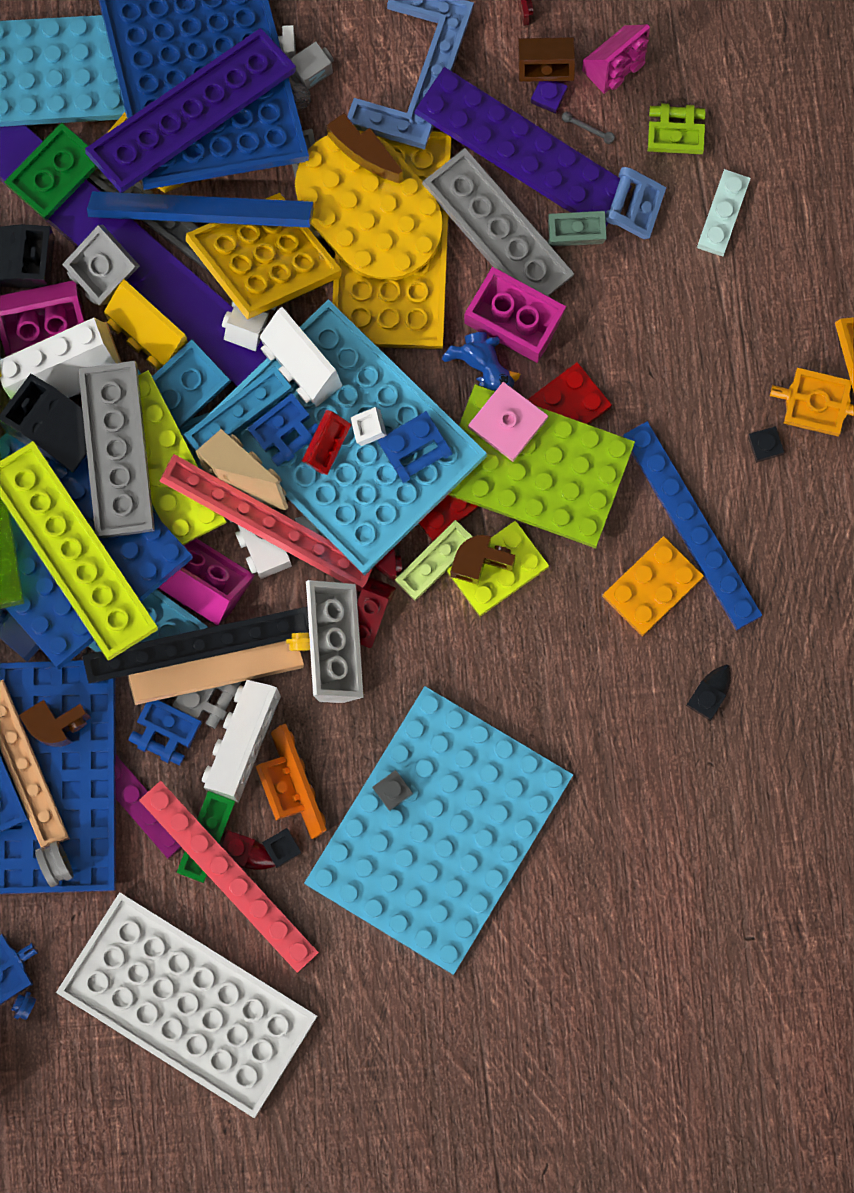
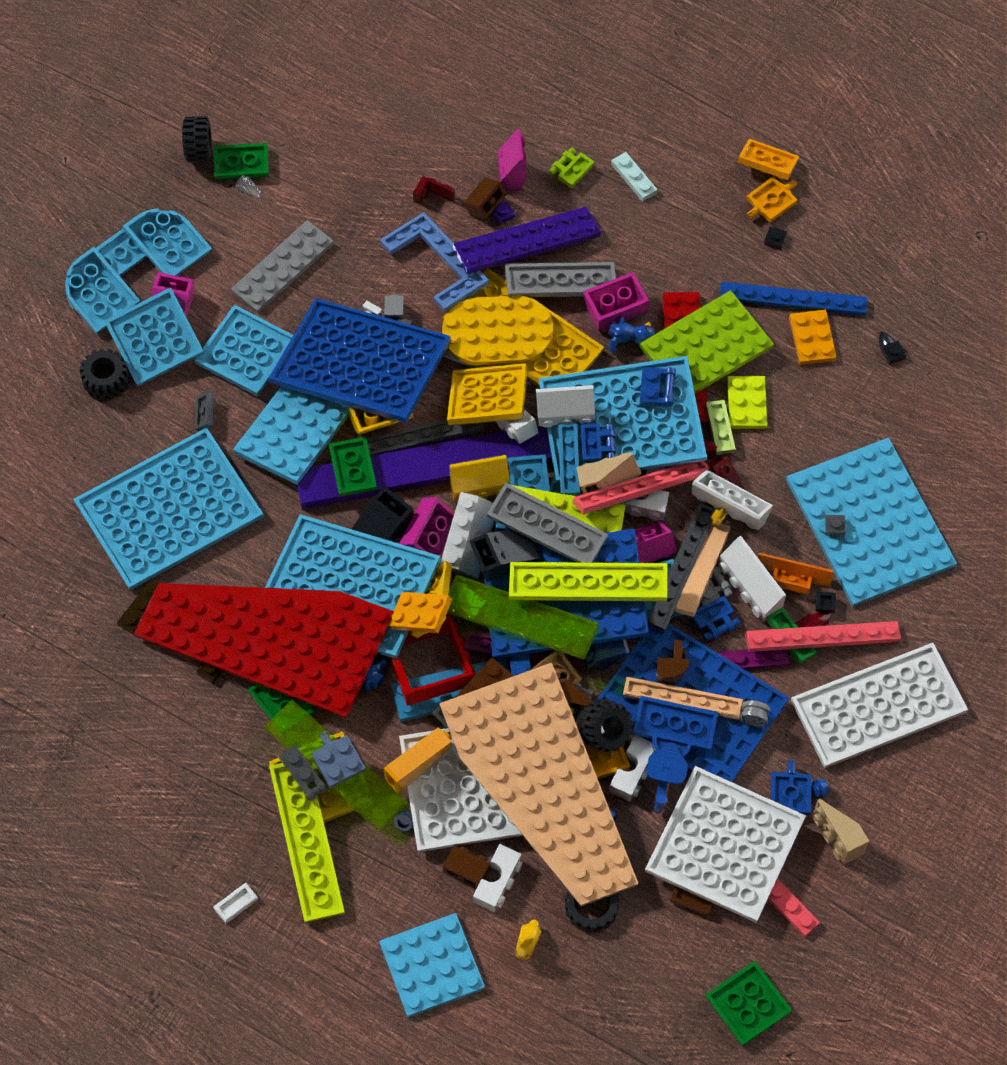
camera: 60 degrees left, 15 degrees down
light grey plate [62,225,139,305] -> none
dark purple plate [85,28,296,193] -> none
blue tile [87,191,314,228] -> none
red plate [302,410,352,475] -> none
reddish brown slope [326,113,404,184] -> none
white plate [350,407,387,446] -> none
reddish brown brick [450,535,516,585] -> none
bright pink plate [468,382,548,462] -> none
sand green panel [548,211,607,247] -> none
dark grey hinge [562,112,615,144] -> none
medium blue plate [605,167,666,239] -> none

